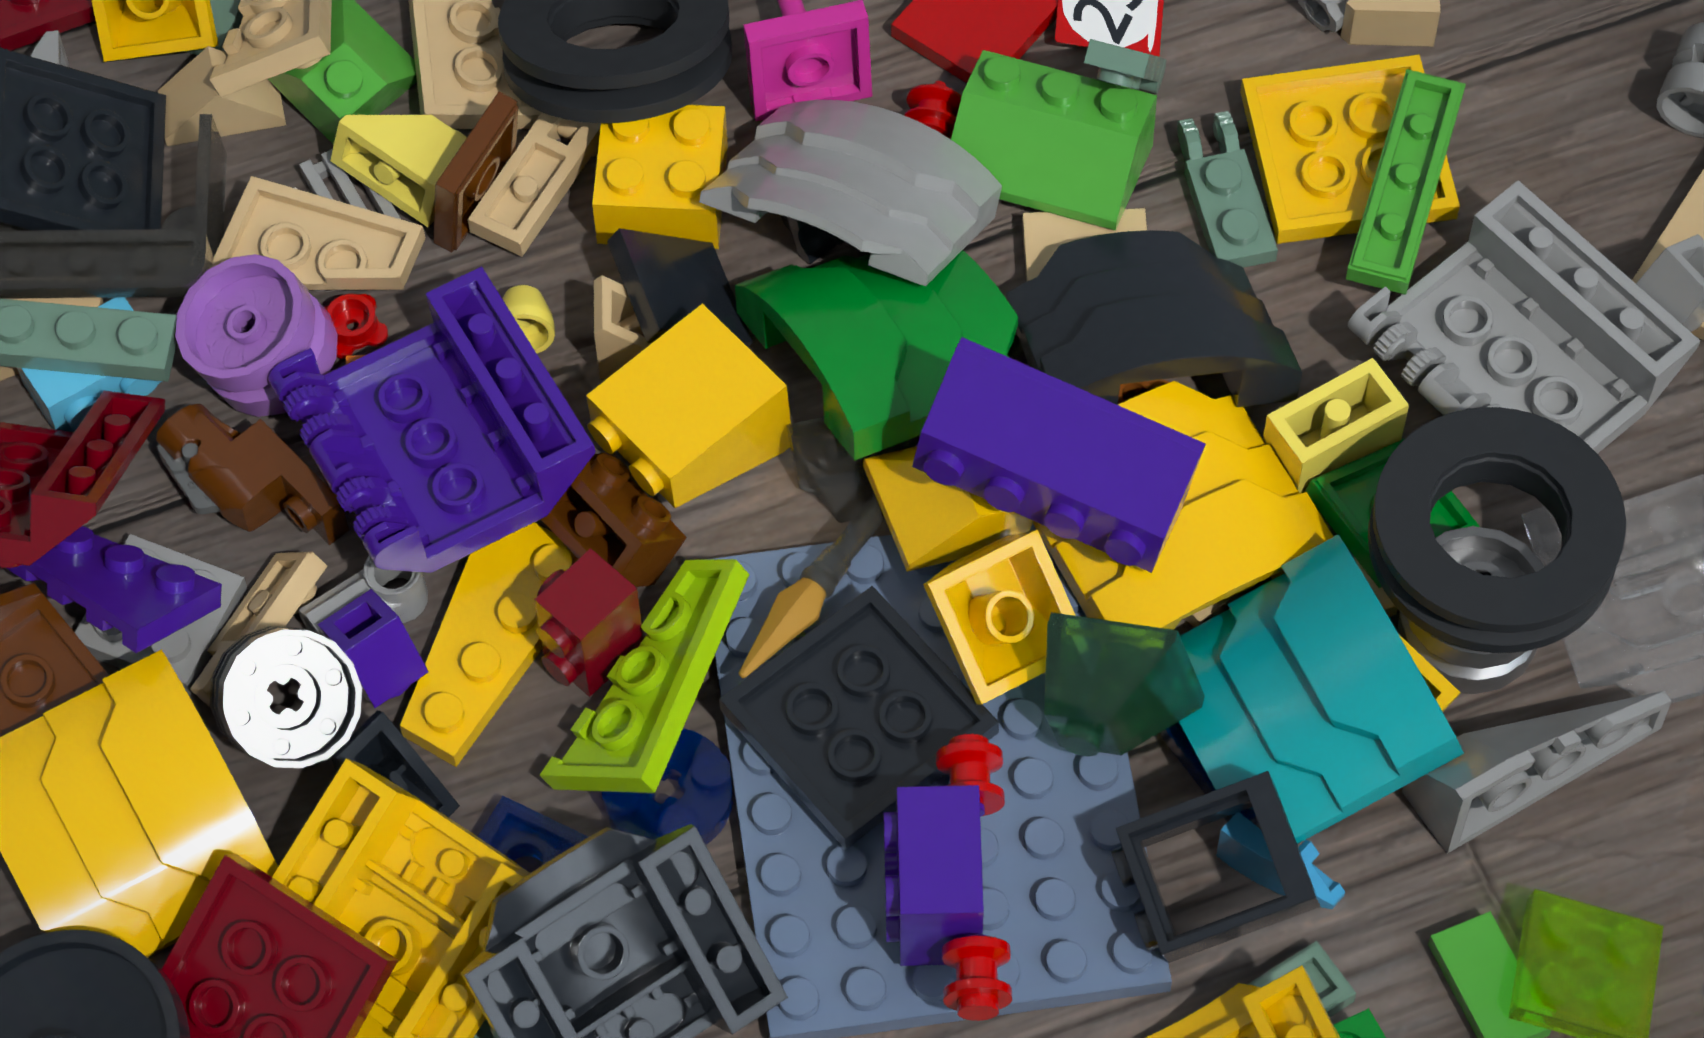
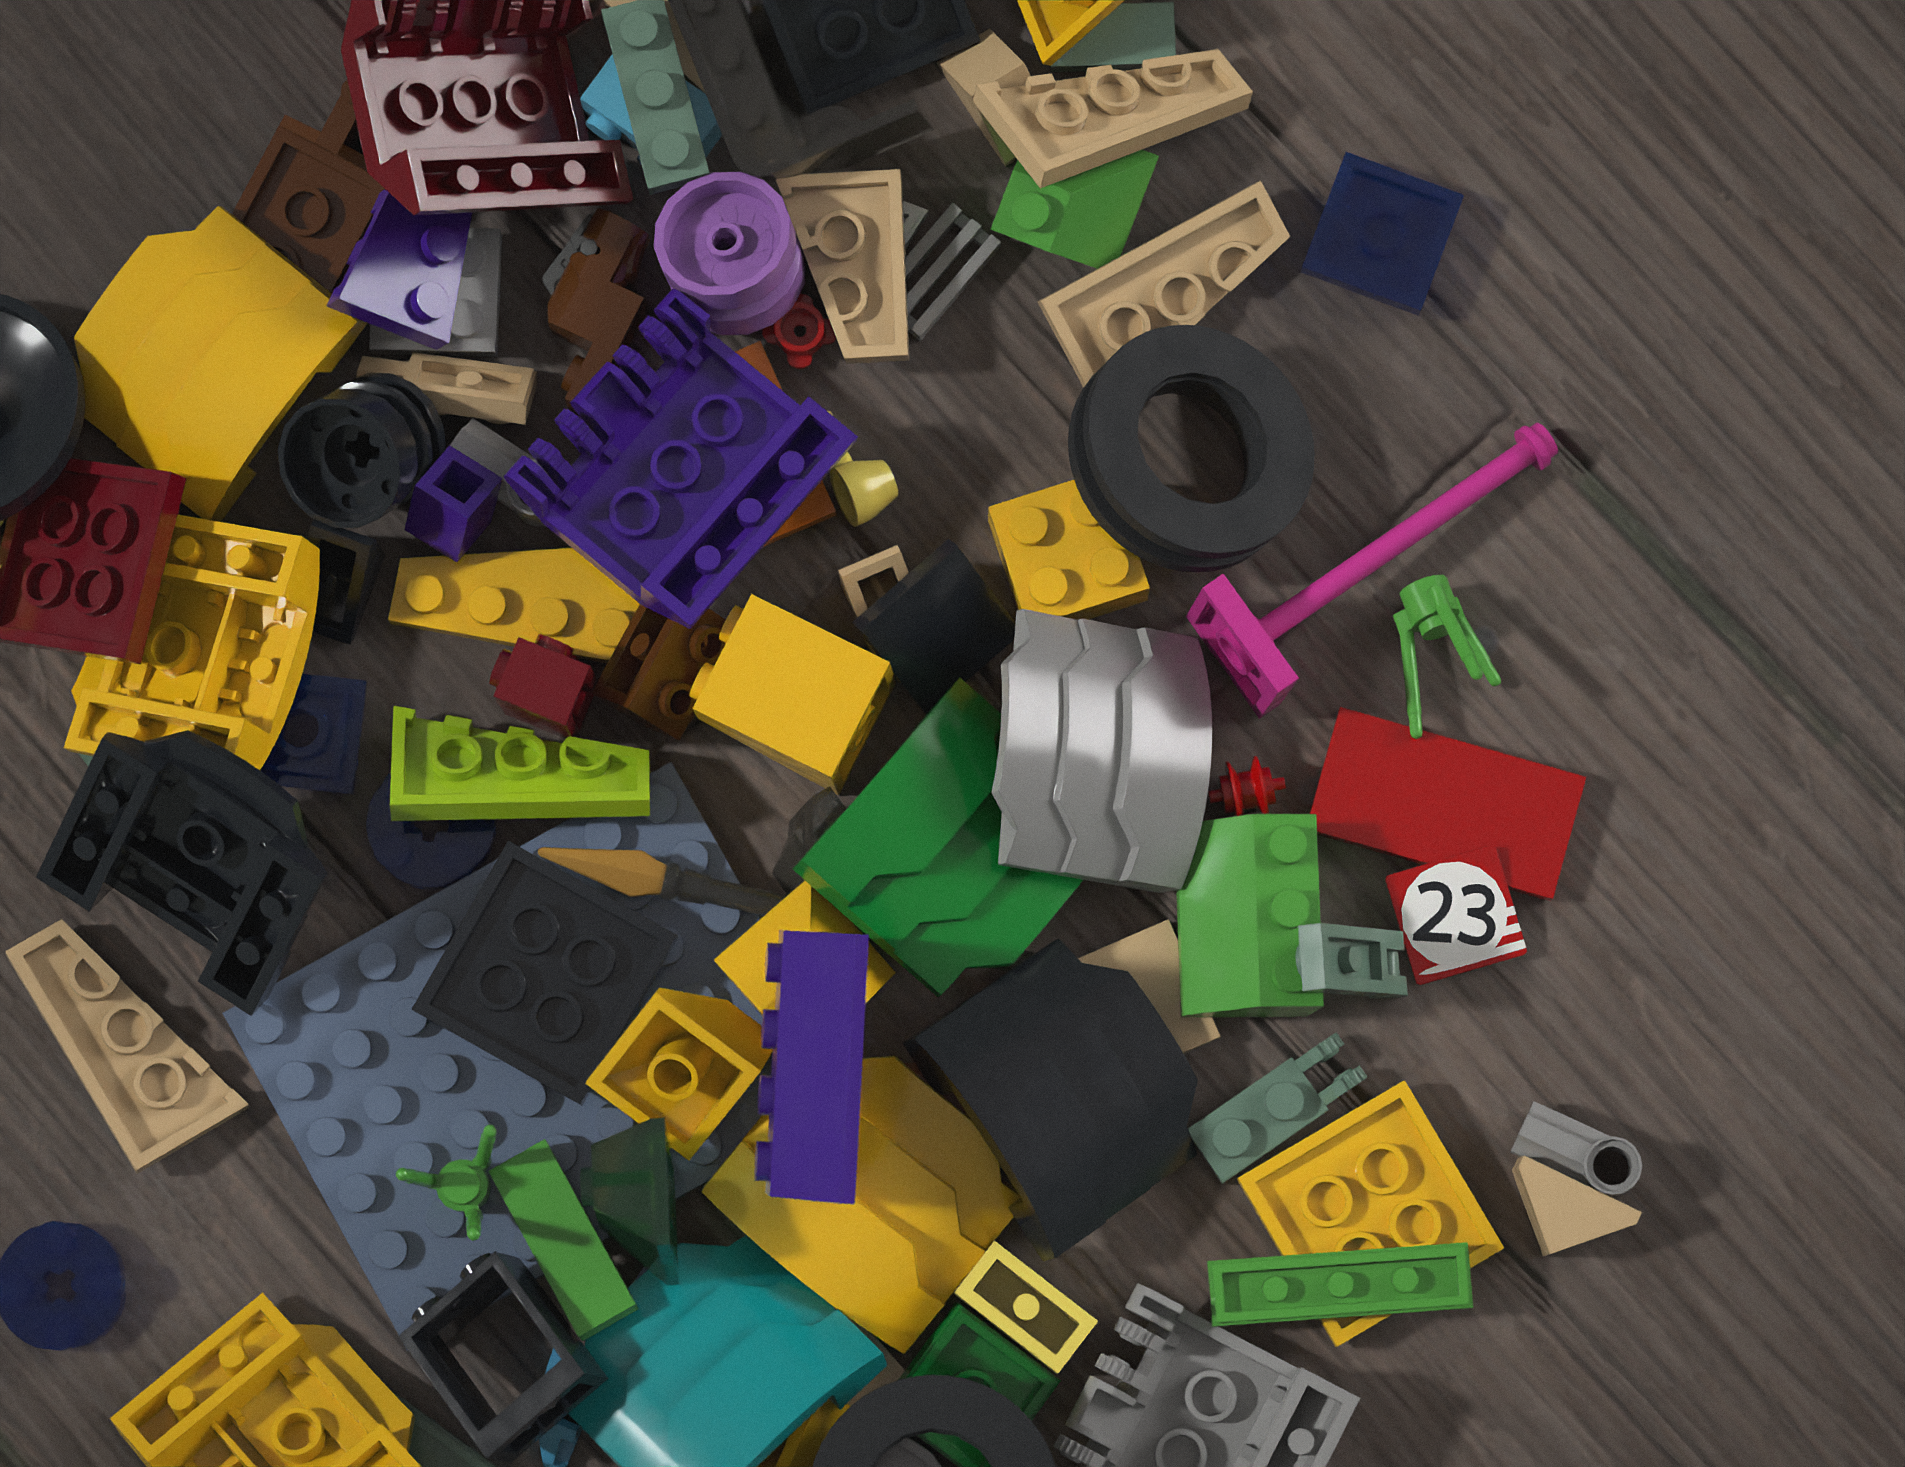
camera: 70 degrees right, 20 degrees up
light yellow slope [330,115,467,227] -> none
reddish brown tile [434,92,519,253] -> none
tan plate [468,112,601,257] -> none
dark purple brick [884,734,1012,1021] -> none
none -> bright green plant [396,1125,496,1241]
none -> bright green tile [488,1139,639,1341]

